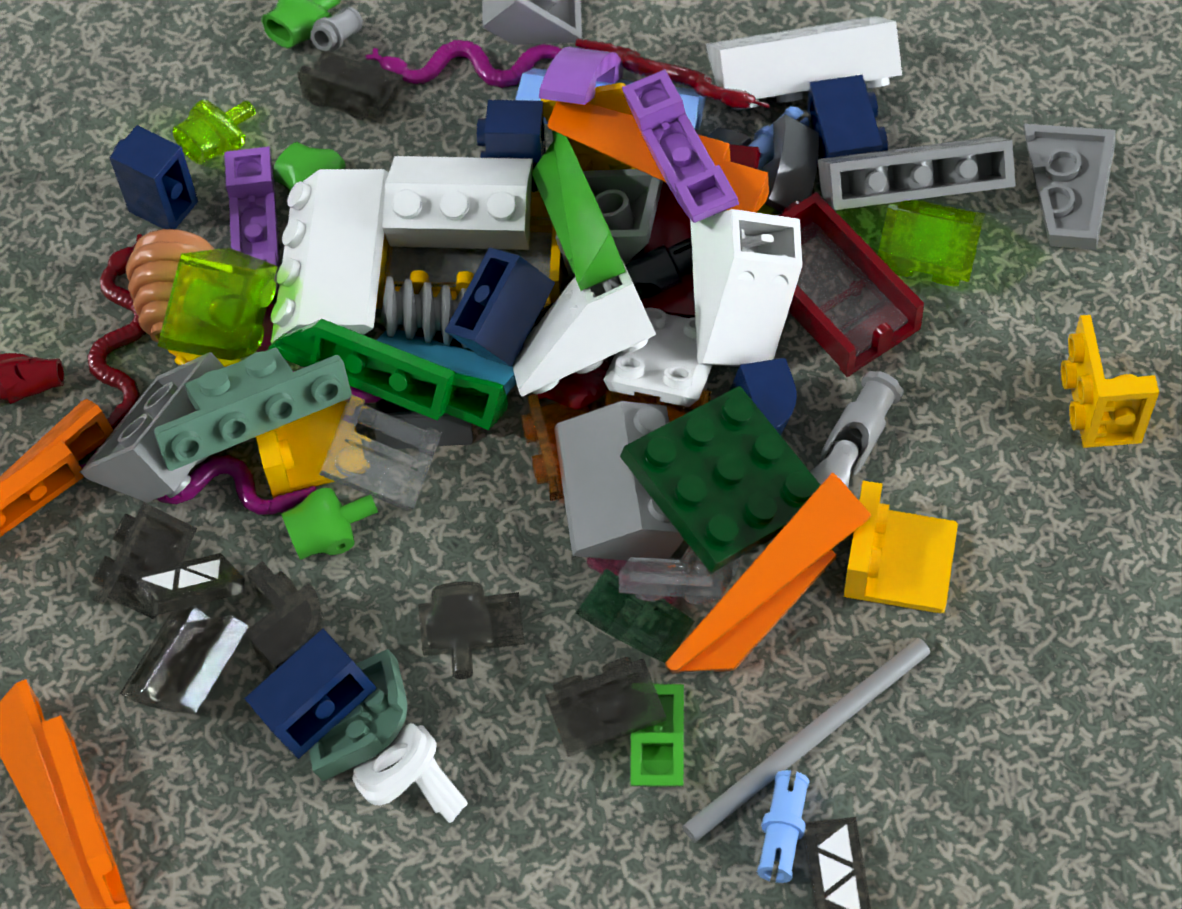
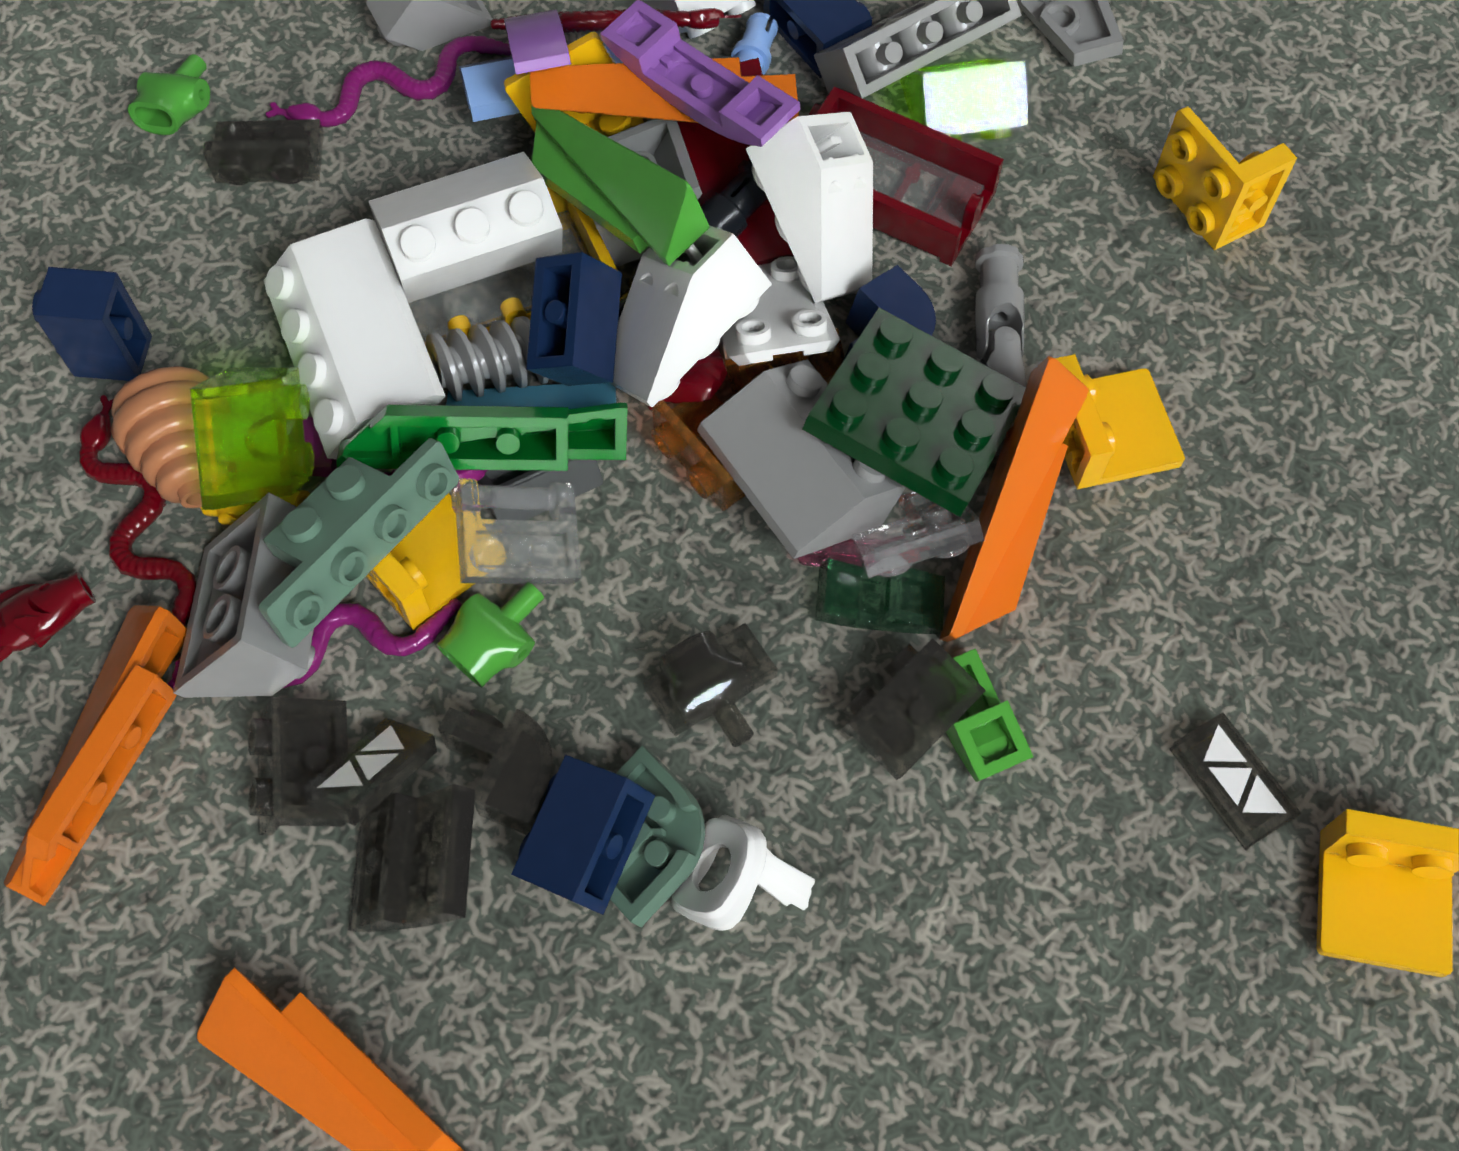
camera: 30 degrees left, 5 degrees up
clear neon green piece [173,99,255,164] -> none
medium lavender slope [224,147,280,299] -> none
bright green piece [273,142,346,191] -> none
light grey pin [311,7,363,52] -> none
dark blue brick [477,100,546,192] -> none
light grey piece [682,638,930,843] -> none
light blue pin [757,770,809,883] -> none
dark grey slope [762,114,819,213] -> none

